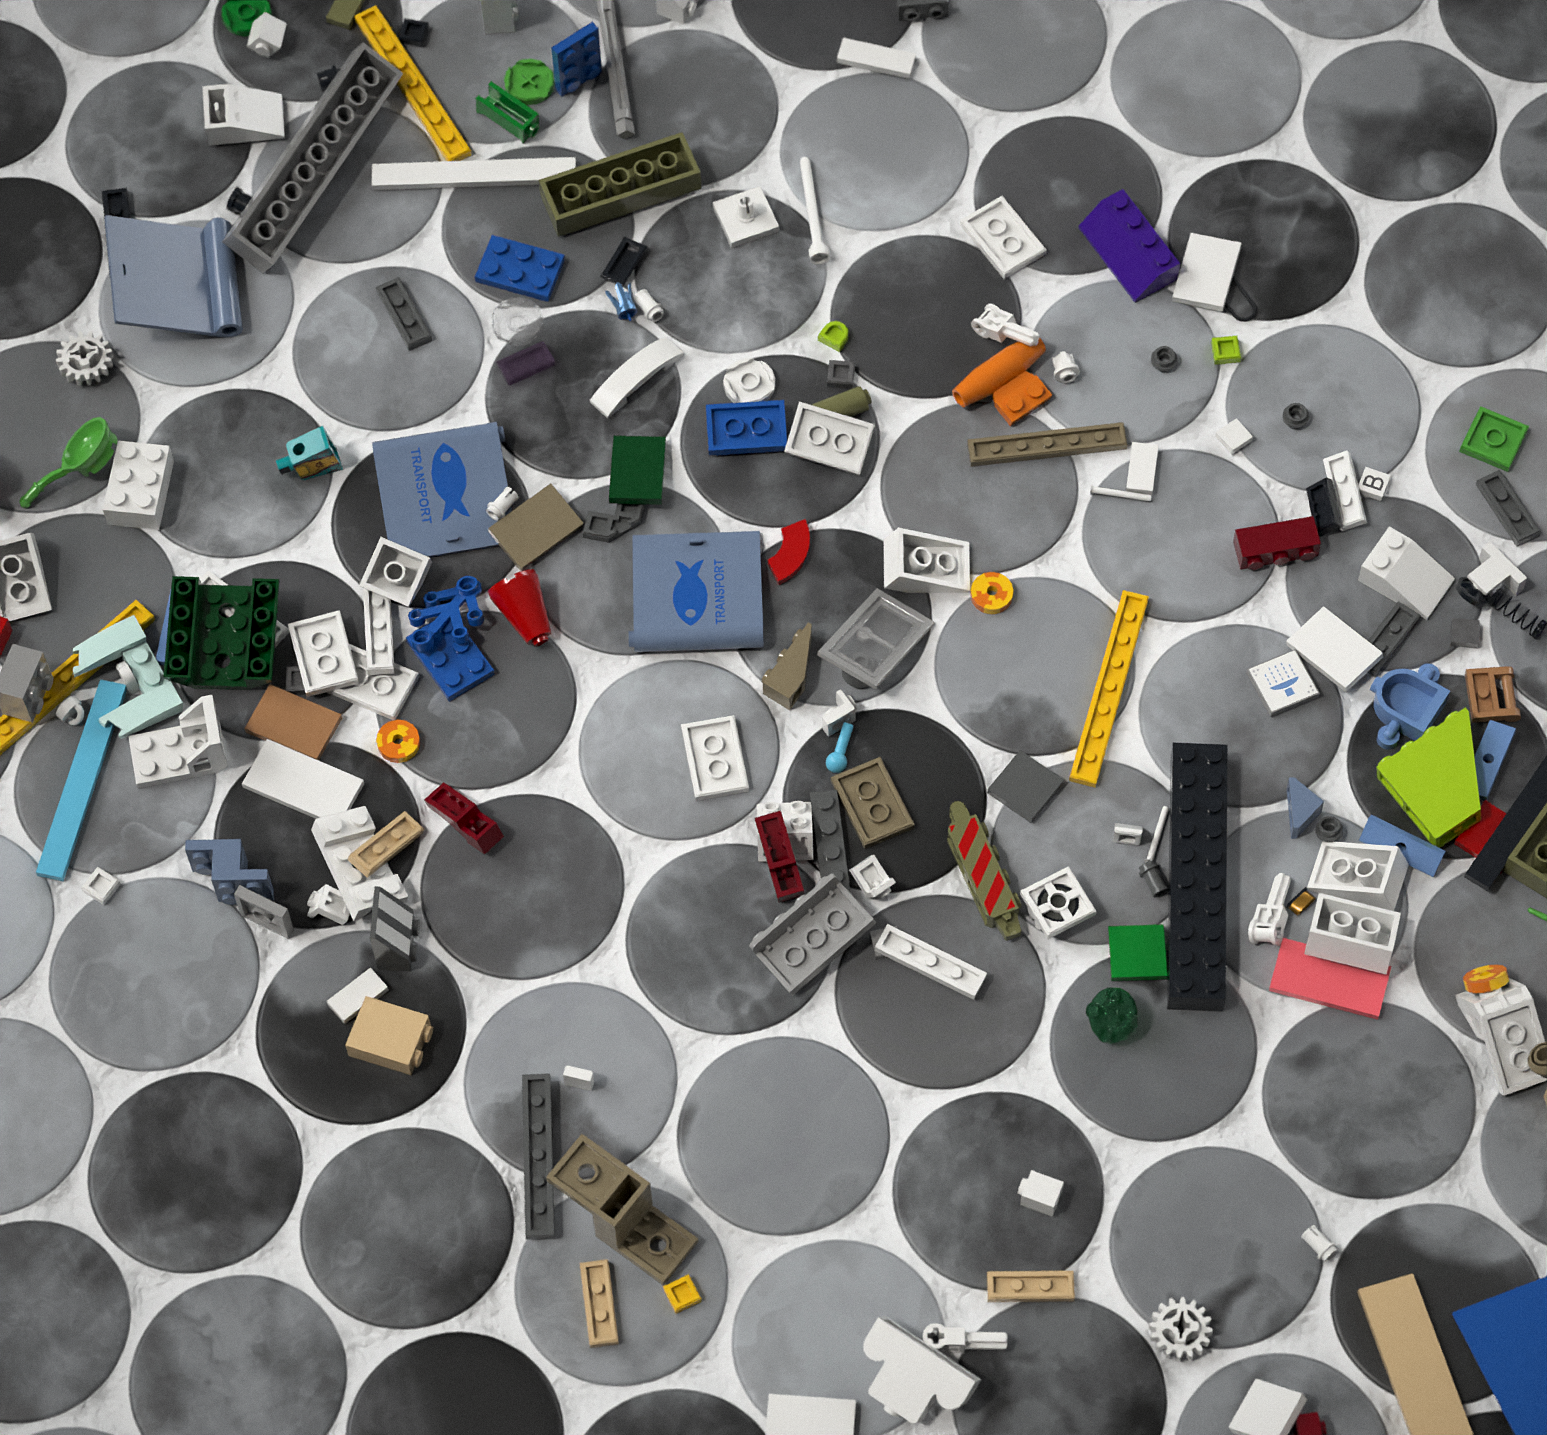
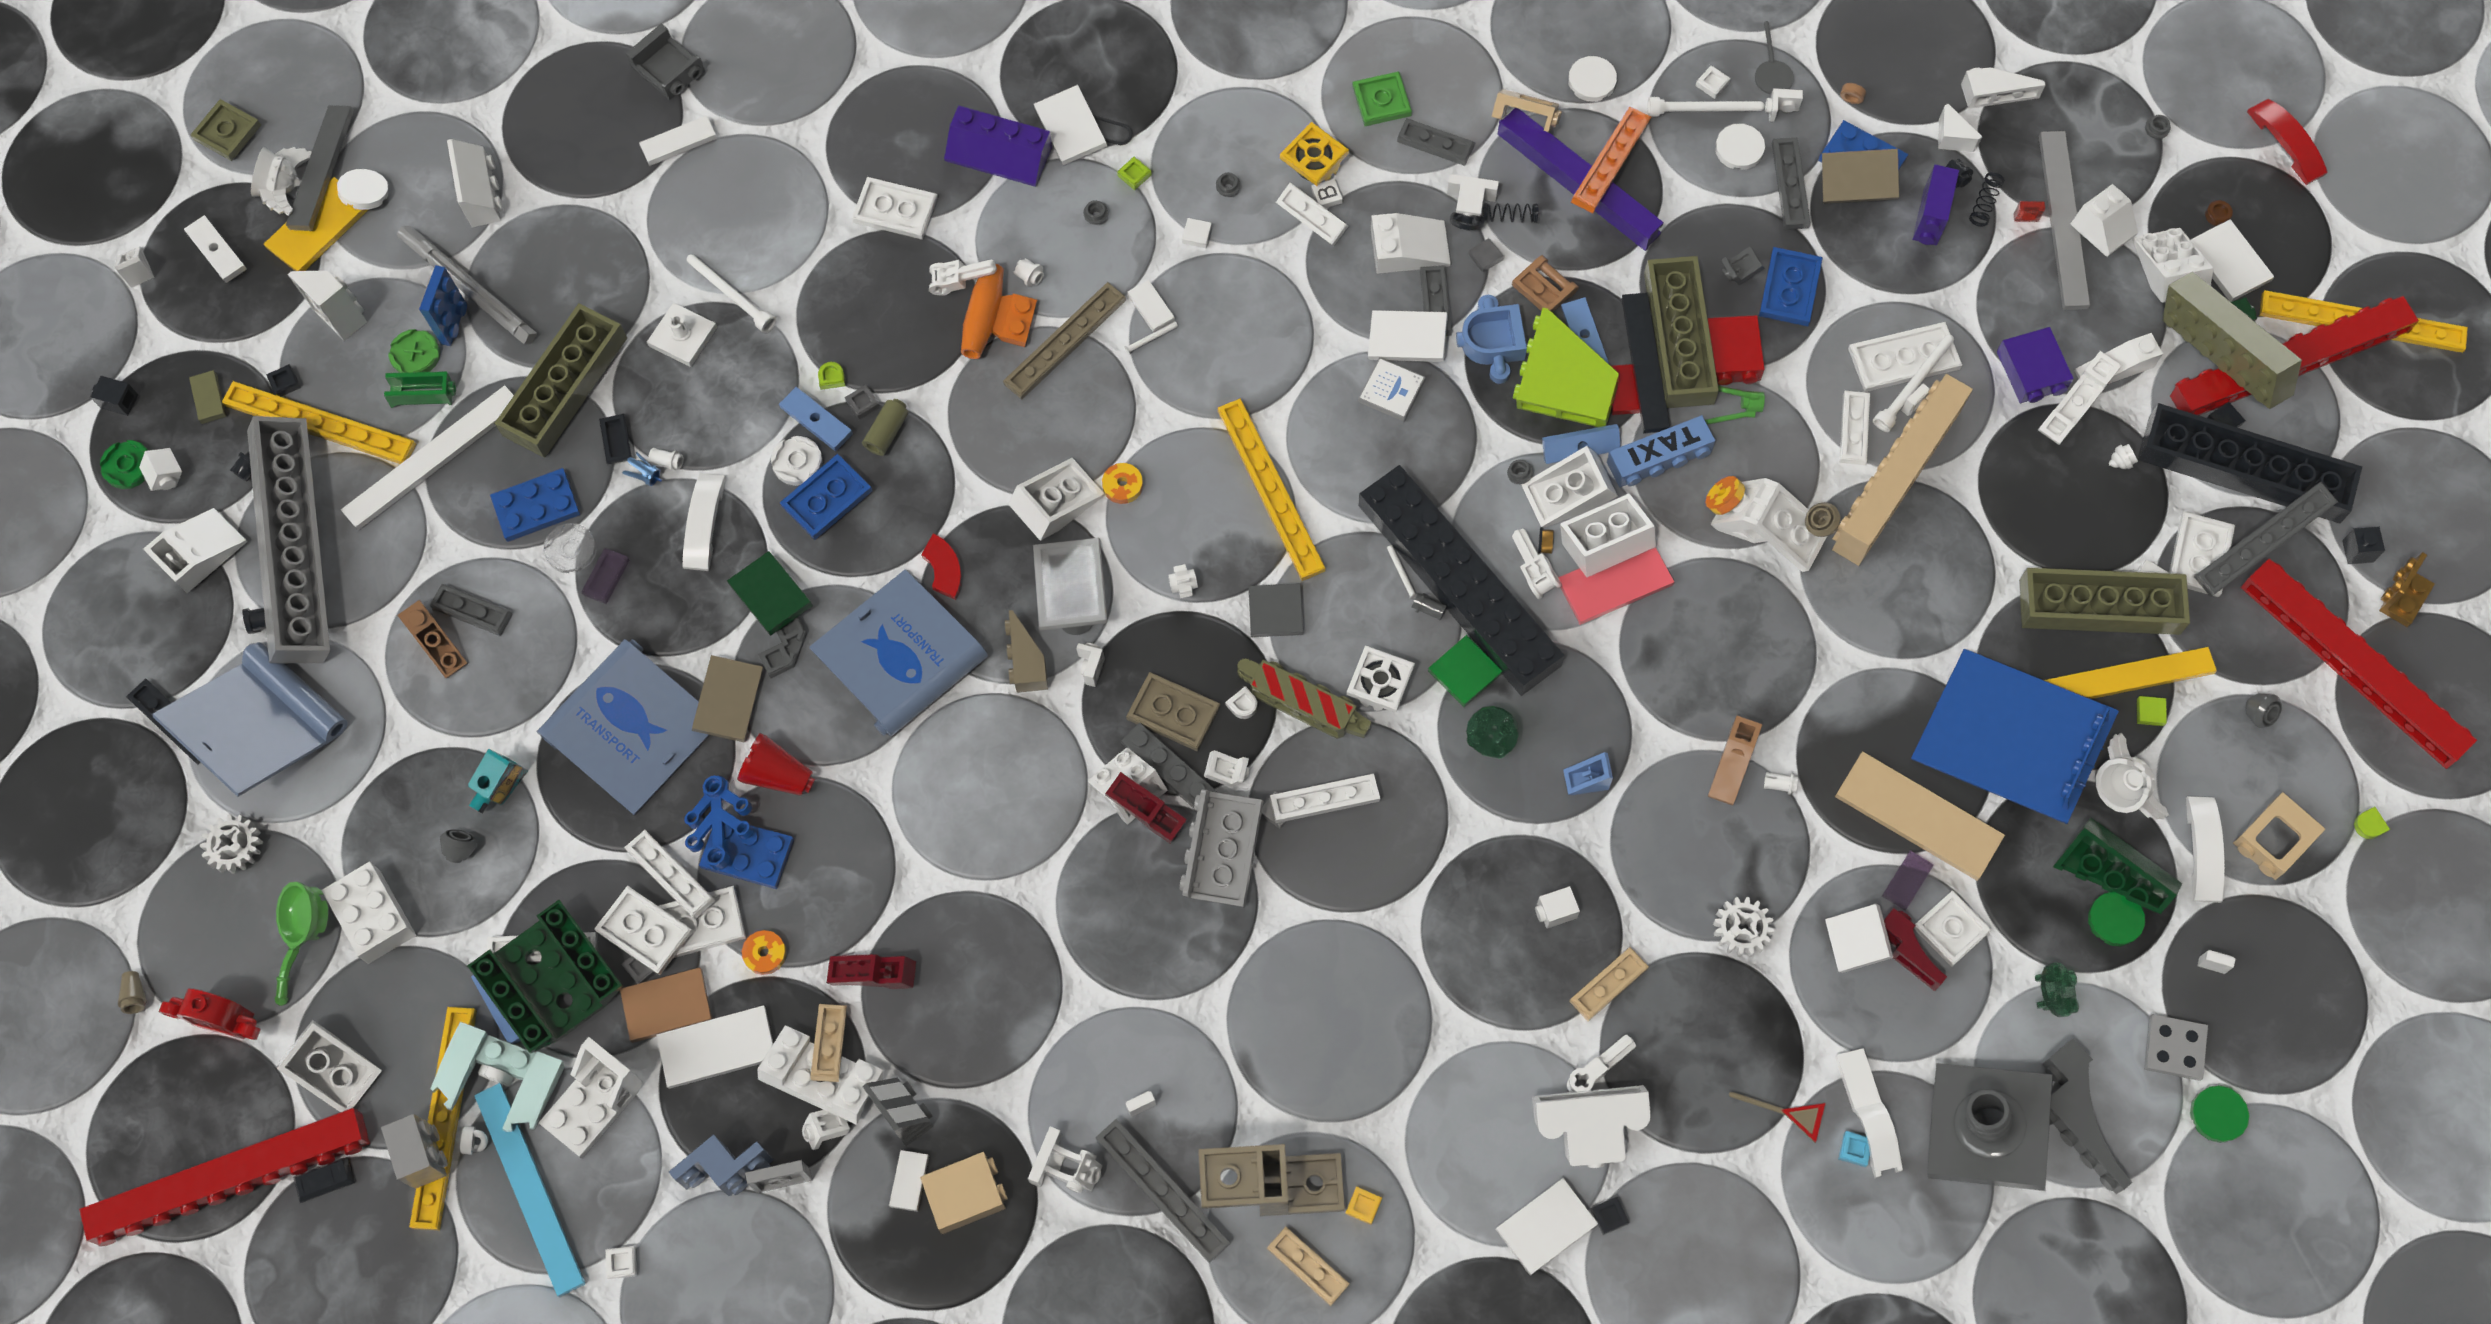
camera: 40 degrees left, 5 degrees up
white slope [359,537,432,607] -> none
white pin [486,487,519,521] -> none
white tile [681,715,749,801] -> none
white tile [784,402,875,476] -> none
medium azure bar [826,722,854,773] -> none
white slope [1113,823,1142,846] -> none
dark red brick [1233,516,1321,570] -> none
sand blue slope [1286,777,1324,839] -> none
black plate [1306,477,1341,537] -> none
none -> medium nougat slope [397,600,467,678]
none -> dark grey cone [440,829,477,863]
none -> medium blue tile [779,387,853,452]
none -> white tile [1028,1127,1103,1193]
none -> white gear [1168,564,1198,598]
none -> white tile [1225,686,1257,719]
none -> yellow piece [1280,122,1349,186]
none -> medium blue slope [1563,752,1613,795]
none -> medium blue brick [1607,415,1715,488]
none -> medium nougat slope [1707,716,1762,806]
none -> clear purple tile [1882,850,1934,910]

